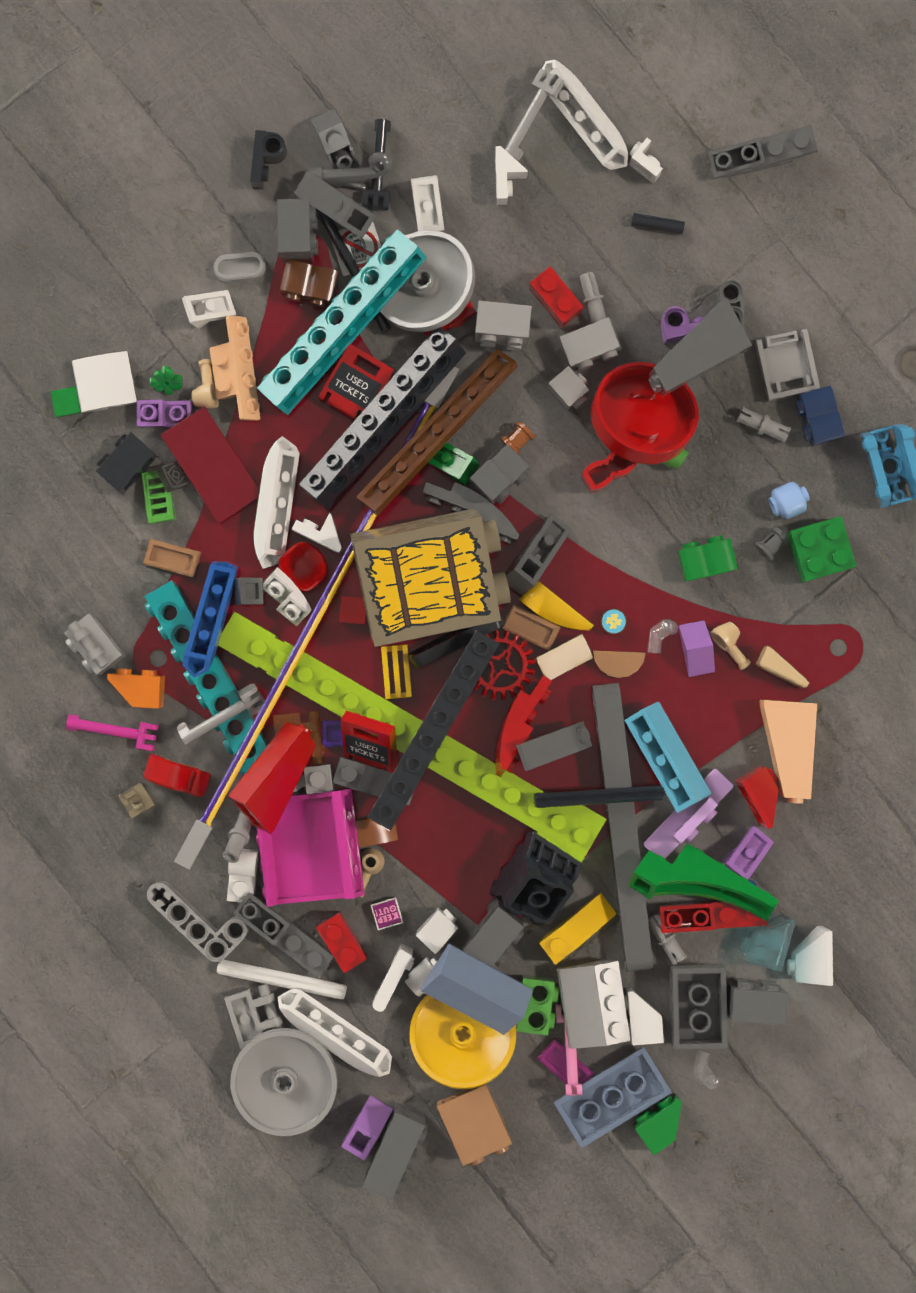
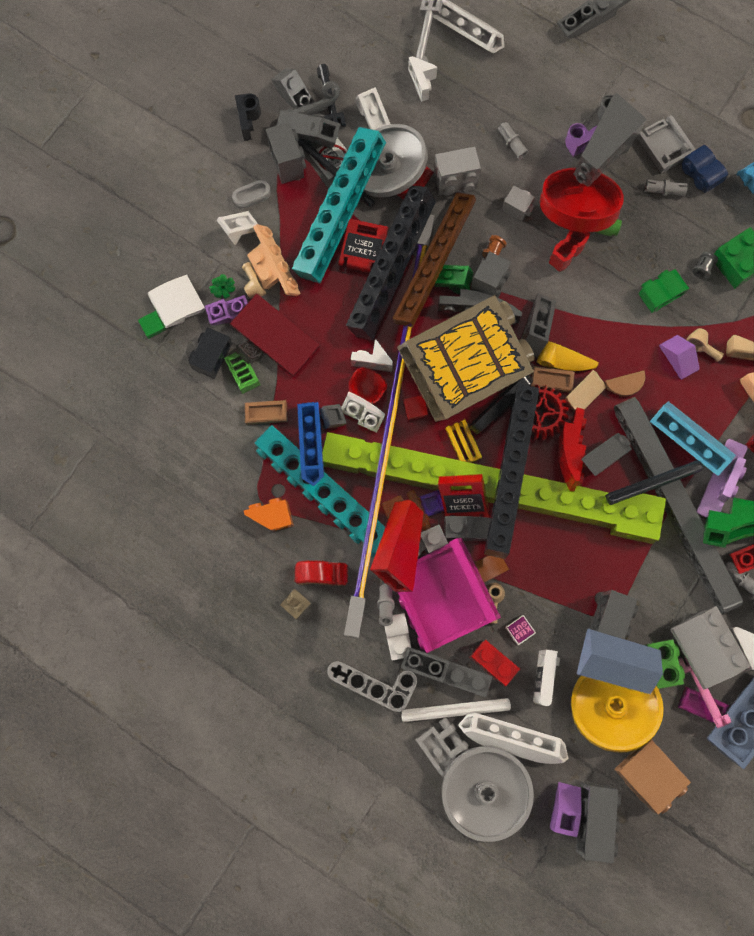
camera: 15 degrees left, 10 degrees down
light grey brick [64,613,126,675] -> none
dark pink hinge [66,714,159,751] -> none
light grey hinge [177,684,265,745] -> none
white brick [254,436,300,569] -> none
reddish brown brick [280,260,339,308] -> none
white brick [405,957,438,997] -> none
white slope [416,908,458,954] -> none
black slope [489,832,582,925] -> none
red brick [529,266,584,329] -> none
yellow slope [538,892,617,965] -> none
light grey brick [560,317,622,371] -> none
tile [600,608,627,635] -> none
white bracket [629,138,663,184] -> none
black piece [631,213,685,234] -> none
clear arm [648,619,678,654] -> none
light blue head [768,481,810,520] -> none

